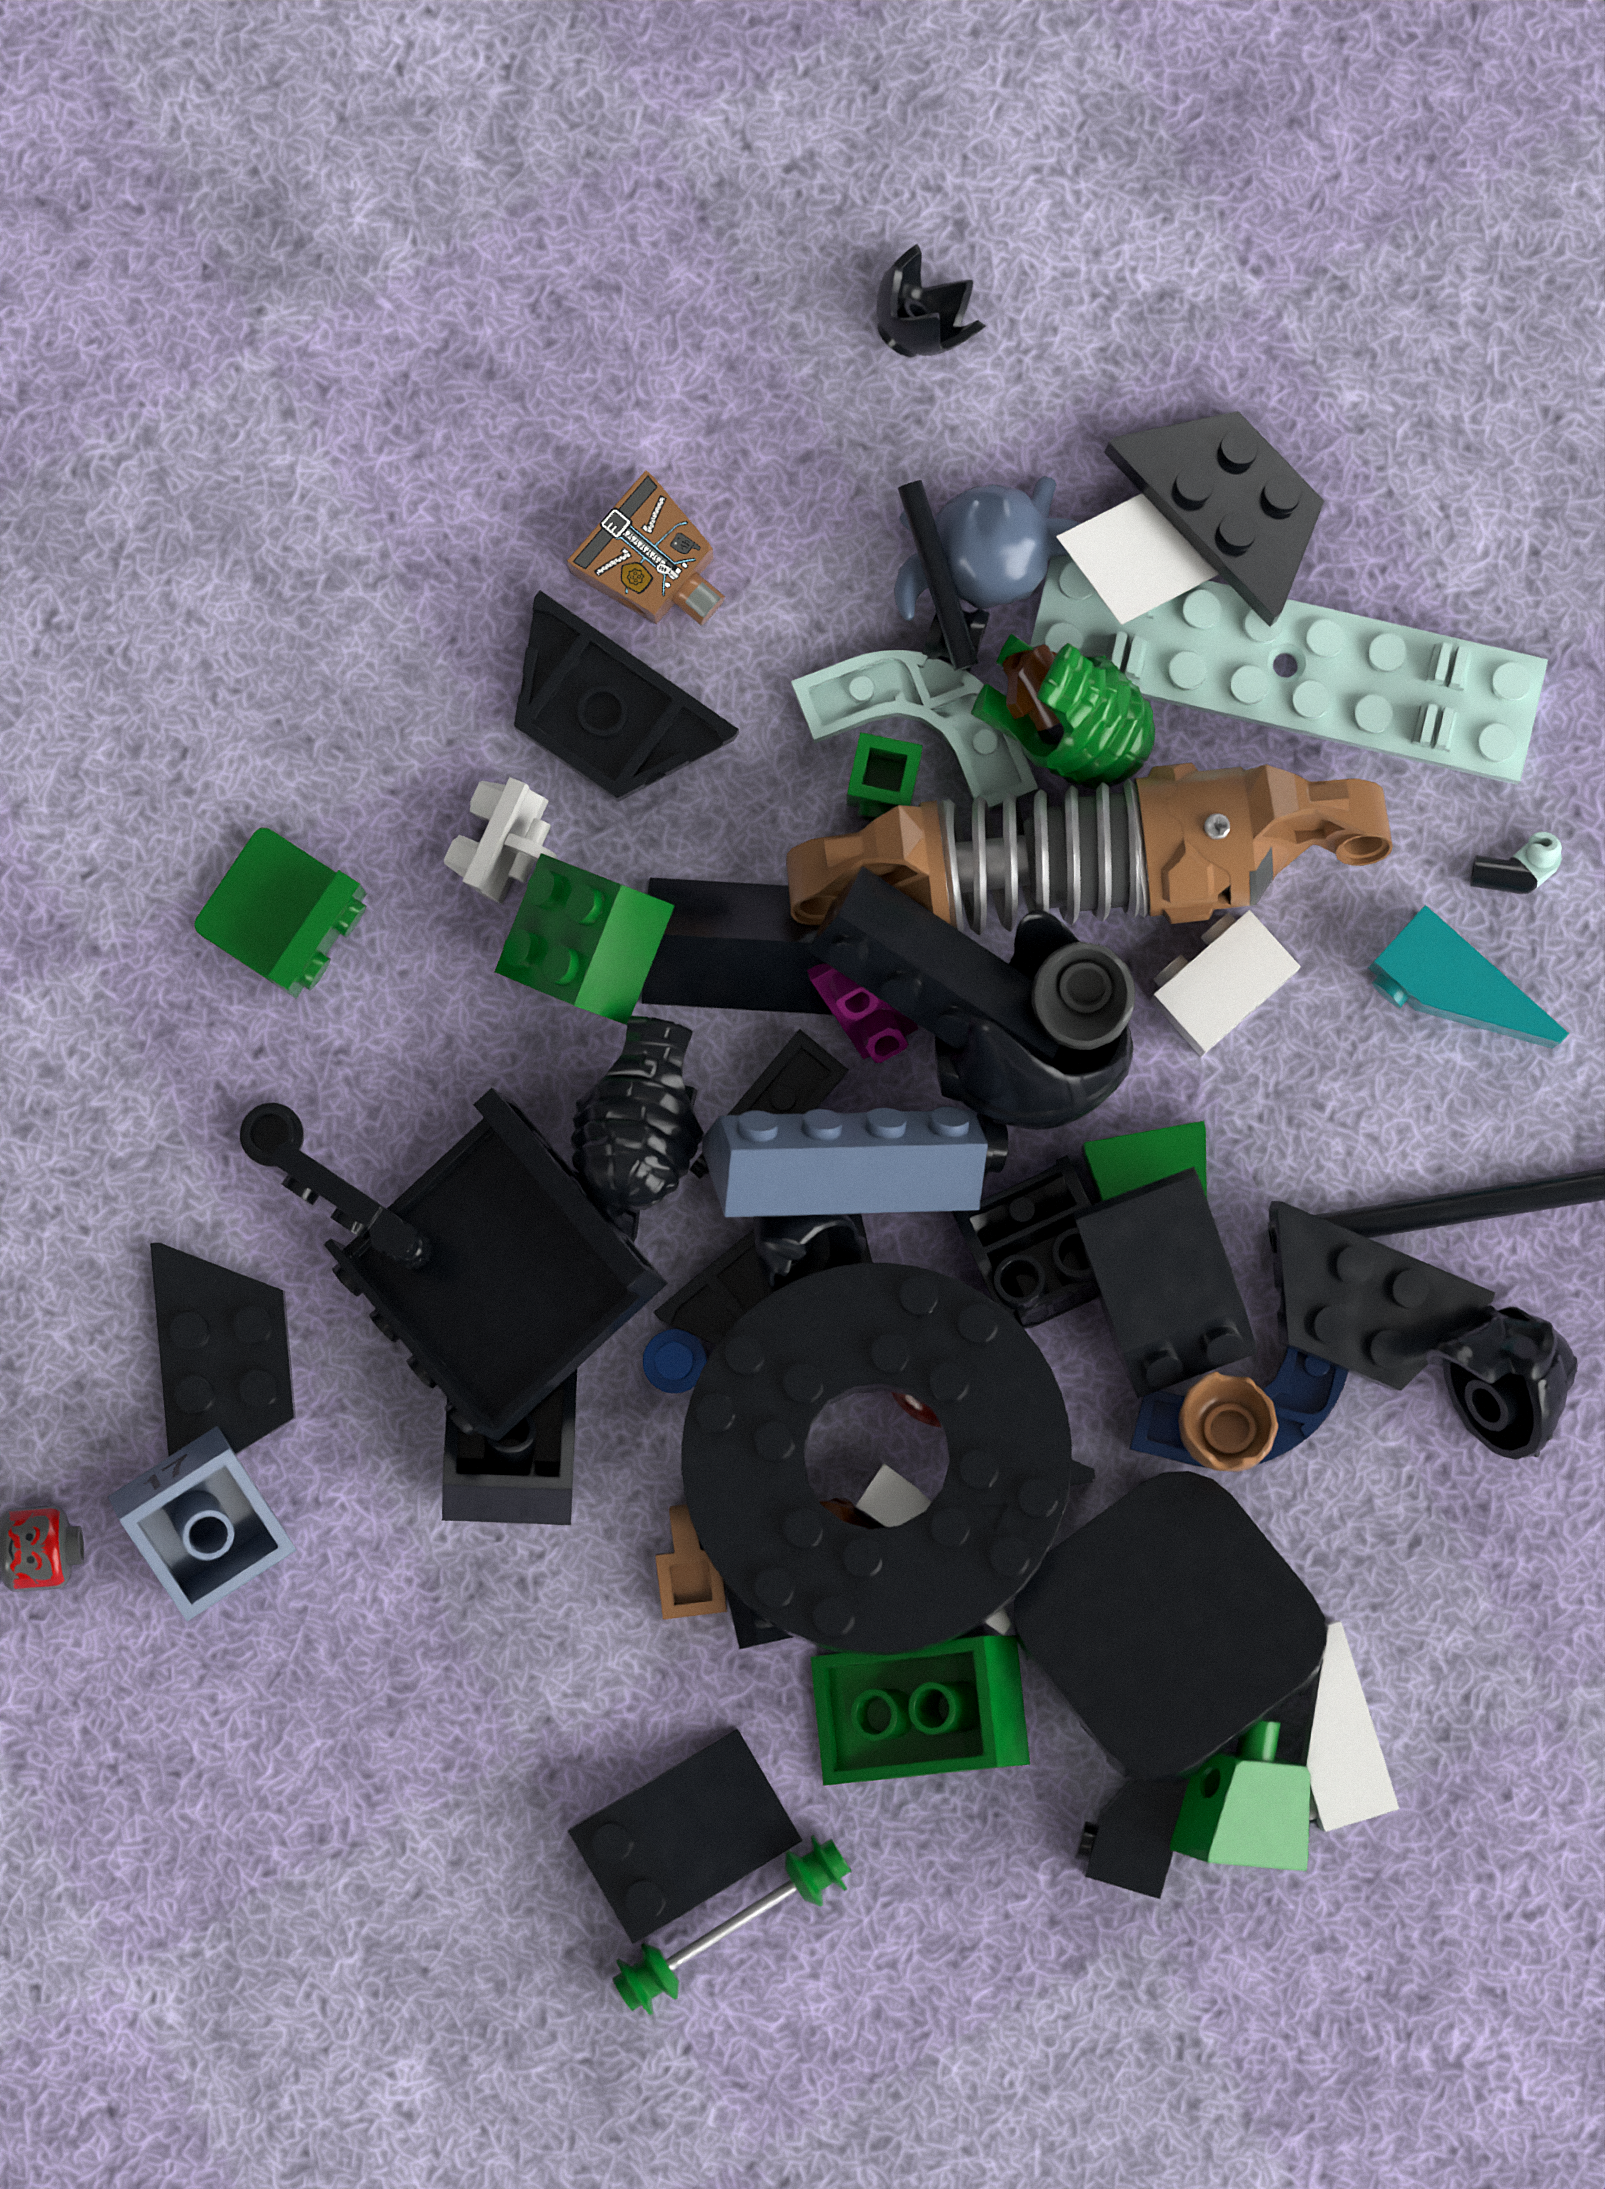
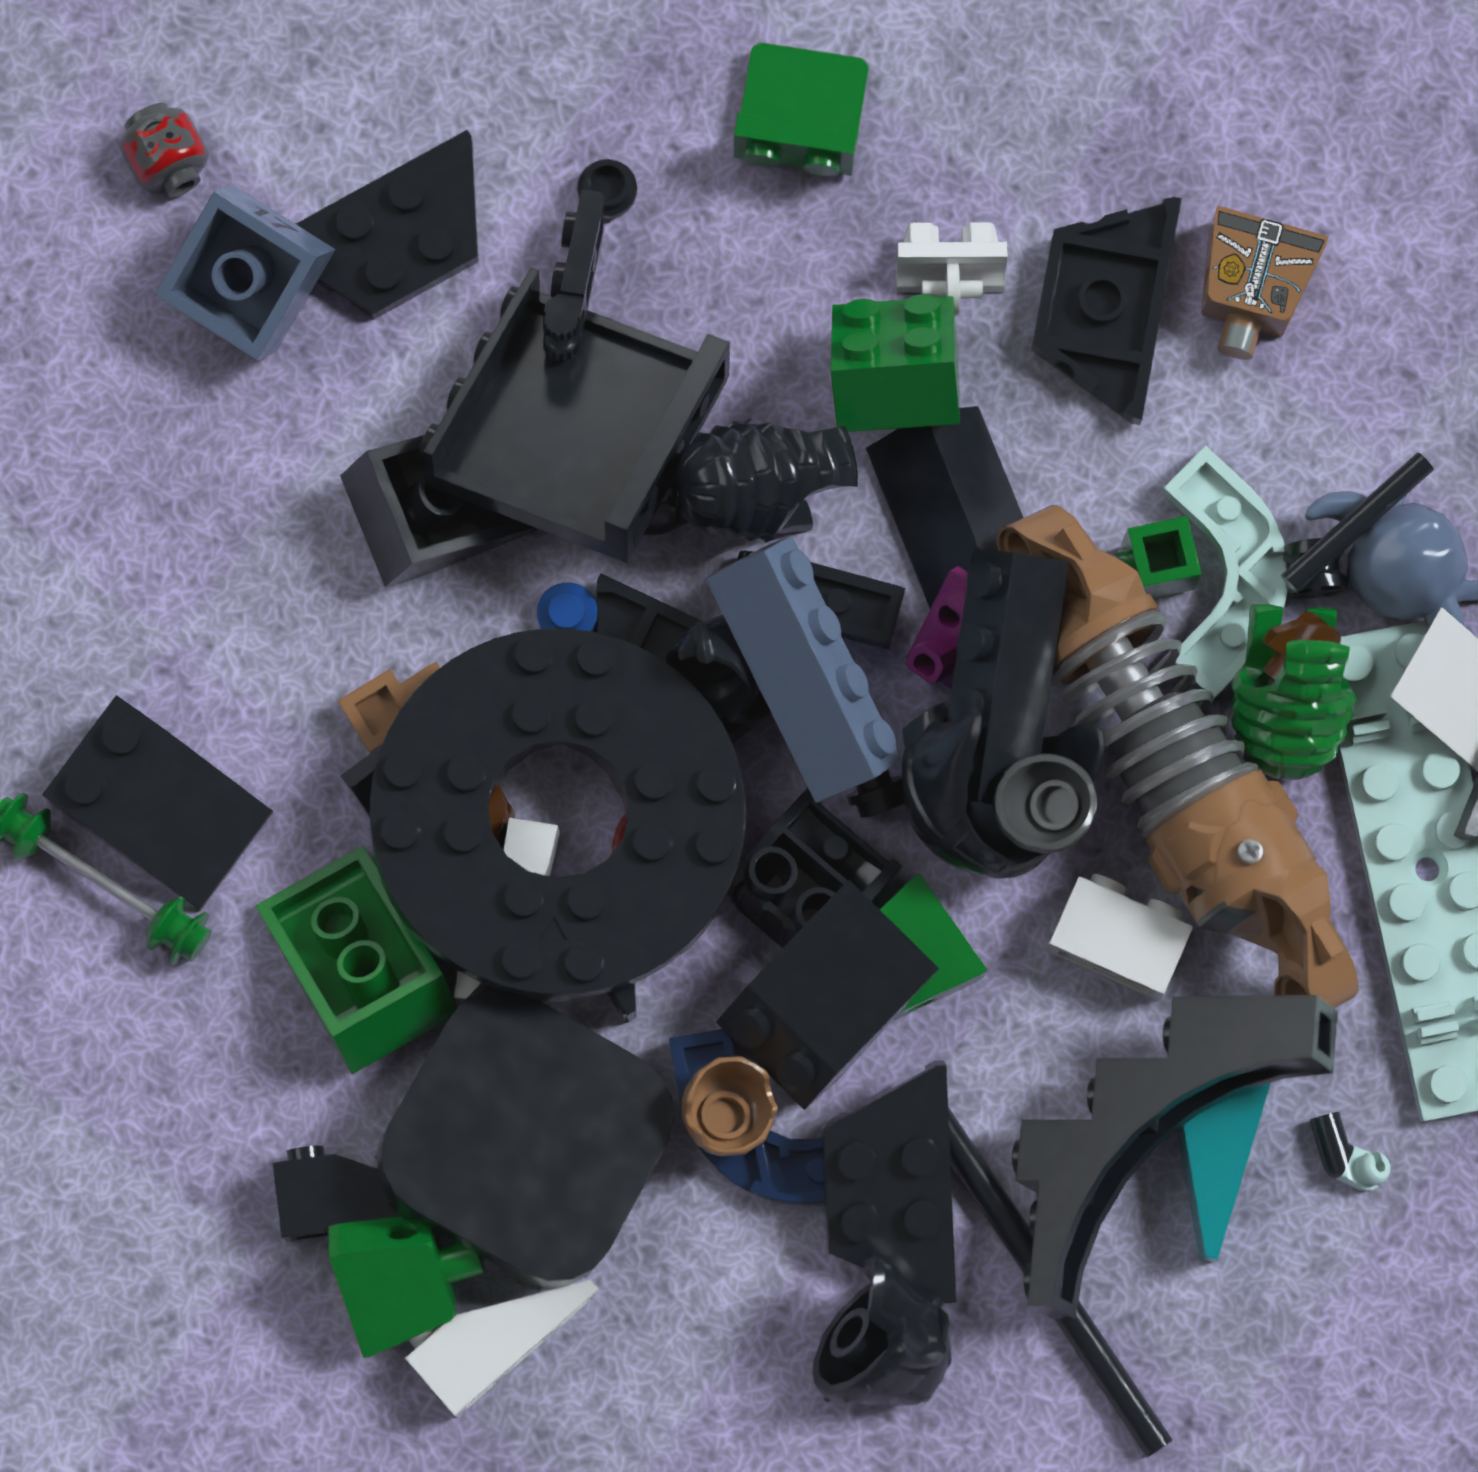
camera: 60 degrees right, 5 degrees down
none -> black arch [1012,995,1338,1319]

